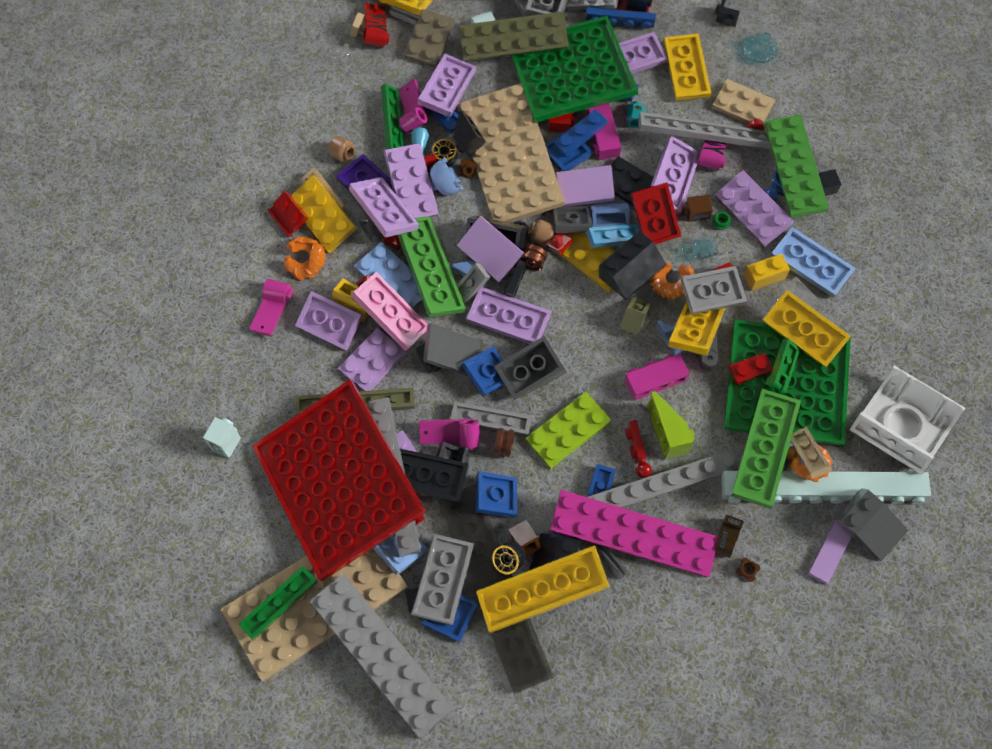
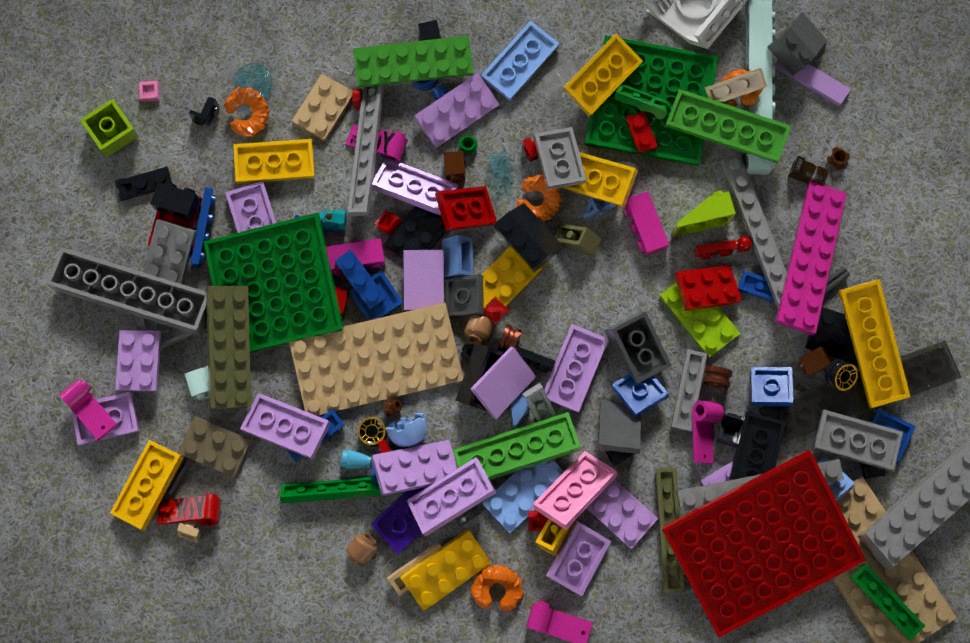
camera: 90 degrees left, 10 degrees up
red plate [267,191,308,237] -> none
dark pink door [398,79,427,133] -> none
black slope [453,110,486,156] -> none
dark azure plate [586,224,640,248] -> none
yellow brick [743,254,790,291] -> none
none -> orange piece [224,87,270,137]
none -> red tile [374,210,402,236]
none -> red plate [674,265,742,311]

